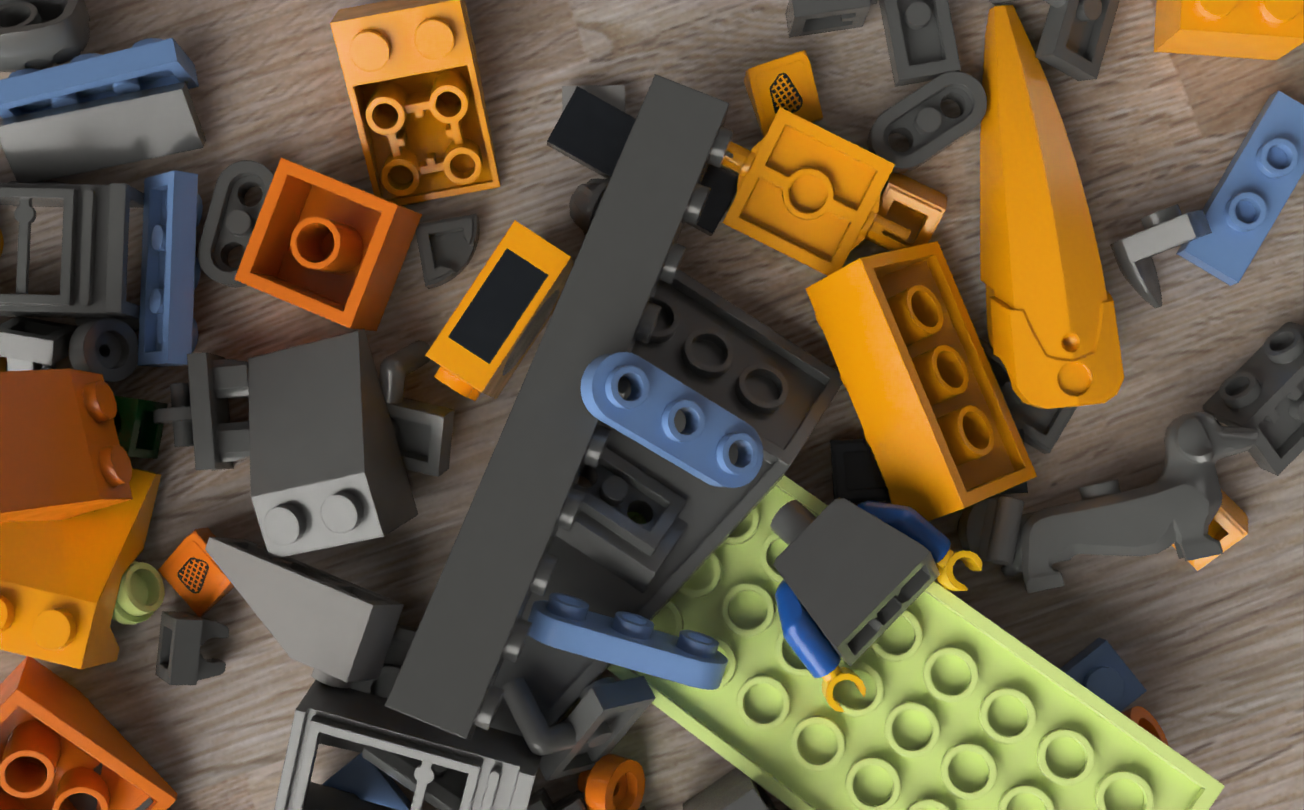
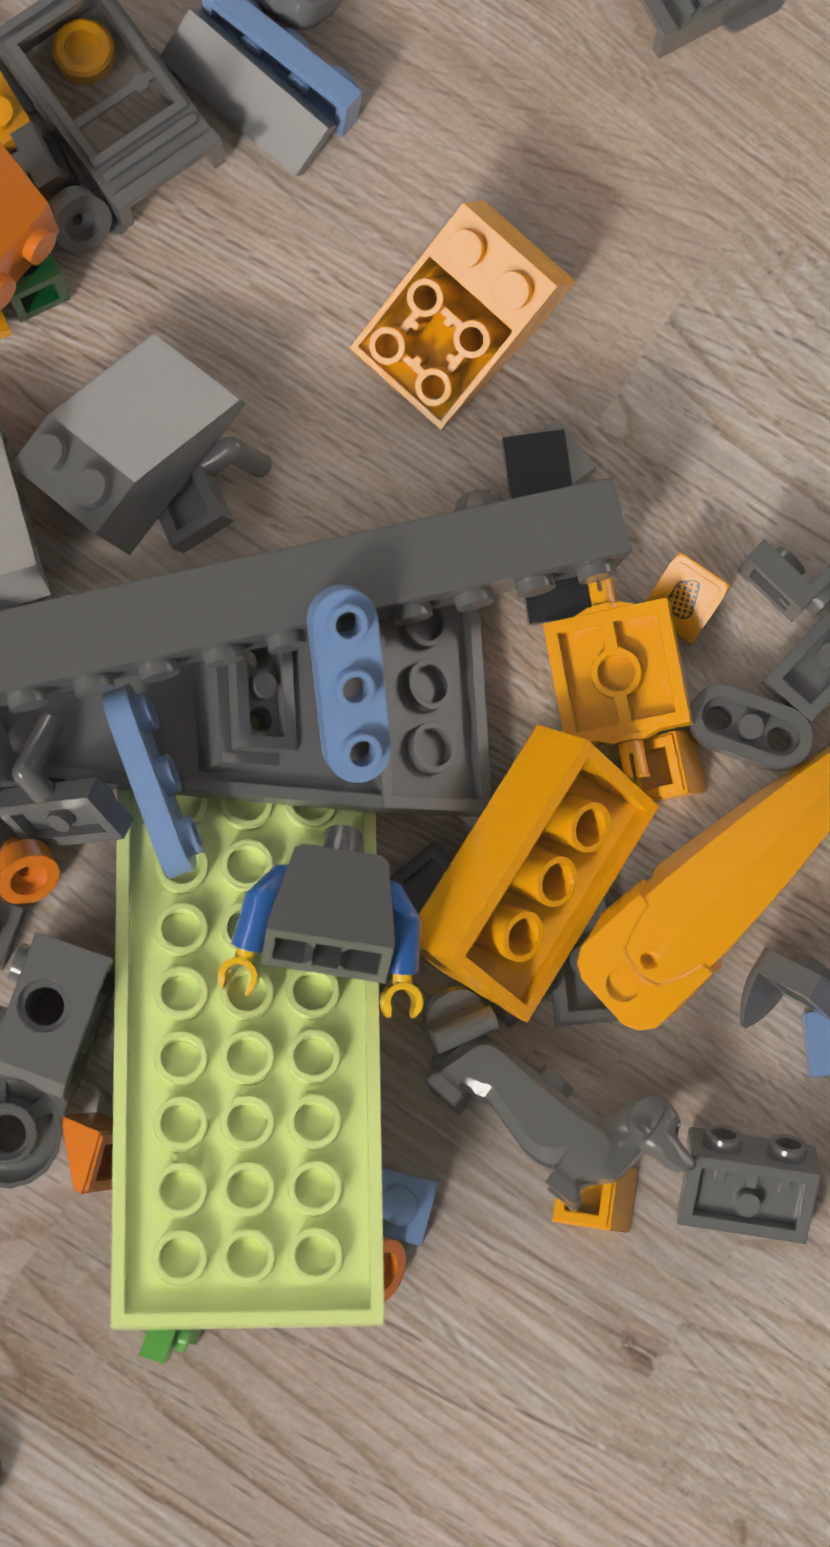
camera: 45 degrees right, 5 degrees down
medium blue plate [138,170,203,367] -> none
dark grey hips [152,352,250,471] -> none
dark grey plate [198,160,274,288] -> none
orange brick [234,158,422,331] -> none
dark grey tile [416,214,480,289] -> none
brick [425,220,574,401] -> none

